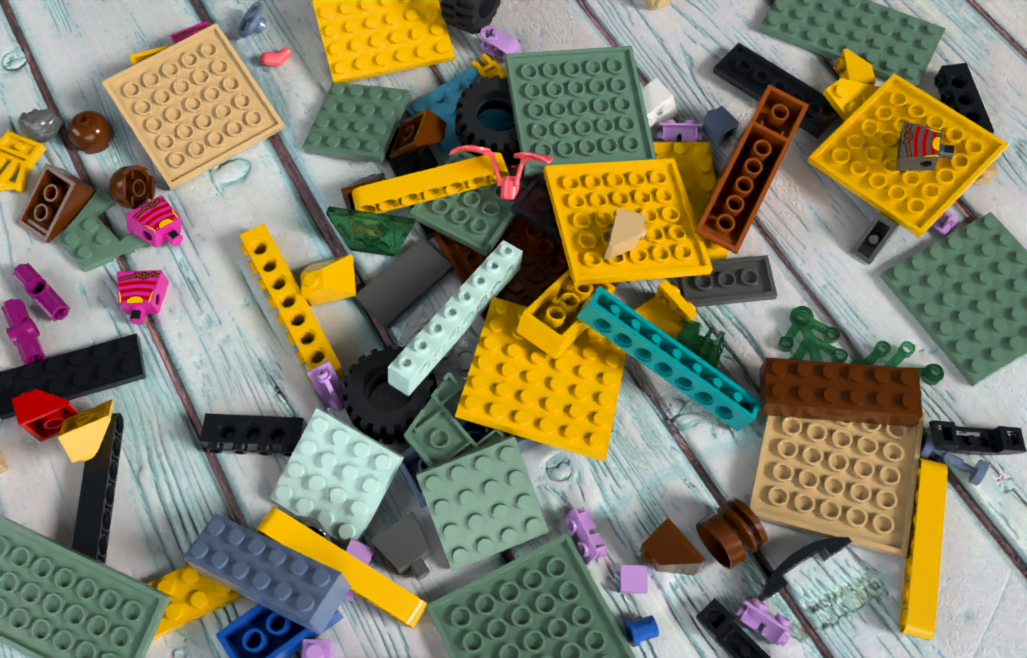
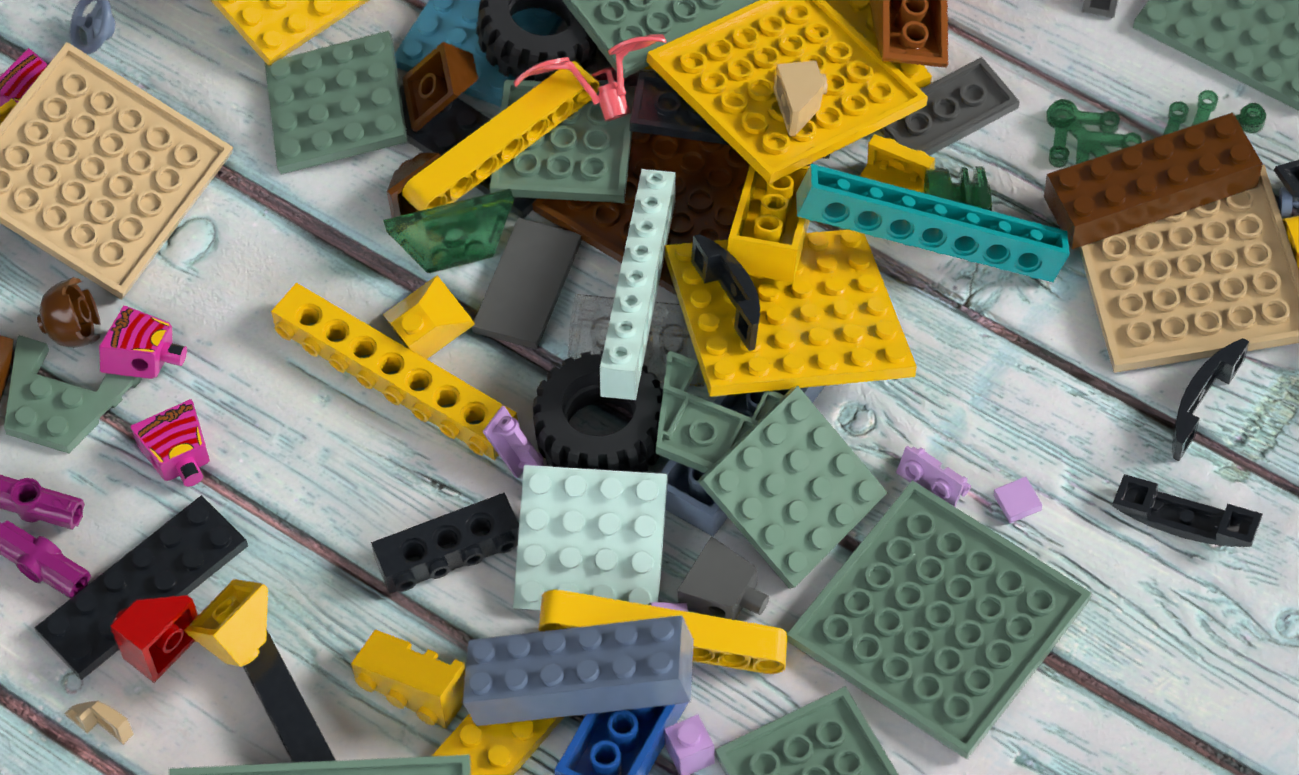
camera: 25 degrees left, 5 degrees down
coral arm [260,47,292,67] -> none
blue bush [624,615,659,647] -> none
reddish brown slope [640,518,705,576] -> none
reddish brown wheel [696,497,768,570] -> none
lavender hinge [736,597,794,647] -> none
none -> yellow wedge [351,629,466,729]
none -> black slope [691,234,760,351]

